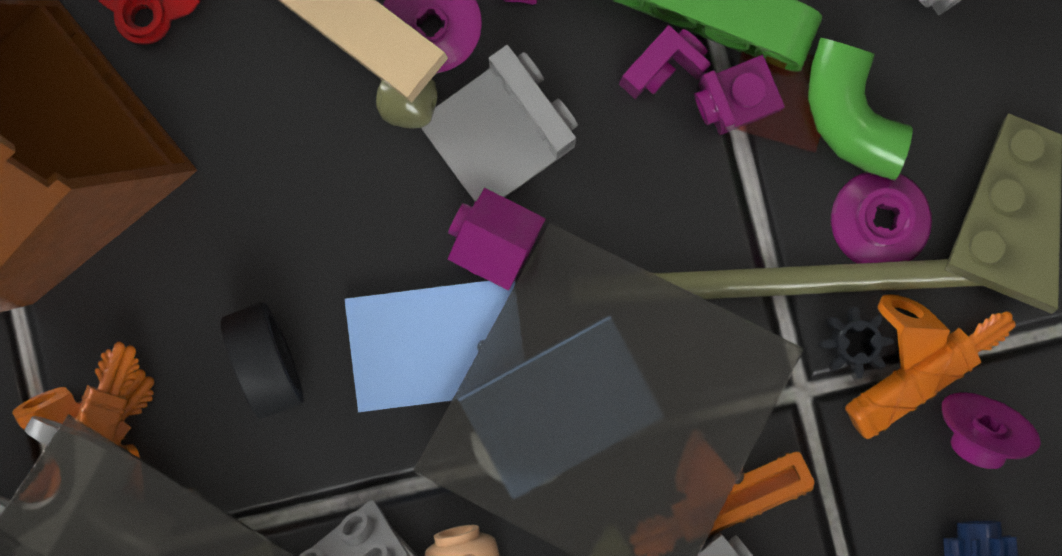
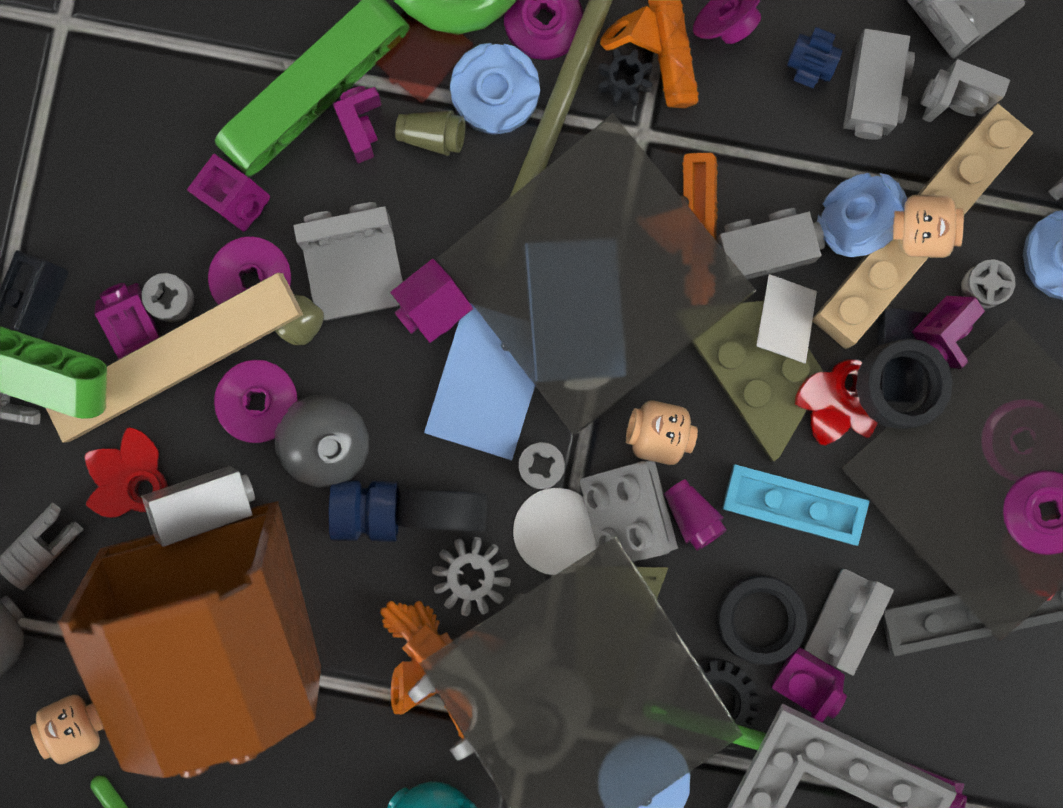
camera: 65 degrees left, 0 degrees up
magenta bracket [694,55,785,136] -> none
none -> light grey brick [141,466,255,547]
none -> magenta piece [214,360,297,443]
none -> dark grey cylinder [275,395,369,488]
none -> dark blue wheel [329,480,399,542]
none -> olive cone [395,110,465,156]
none -> light grey gear [432,537,511,616]
none -> light blue tile [450,43,540,135]
none -> white sticker [513,488,596,575]
none -> light grey wheel [518,442,565,489]

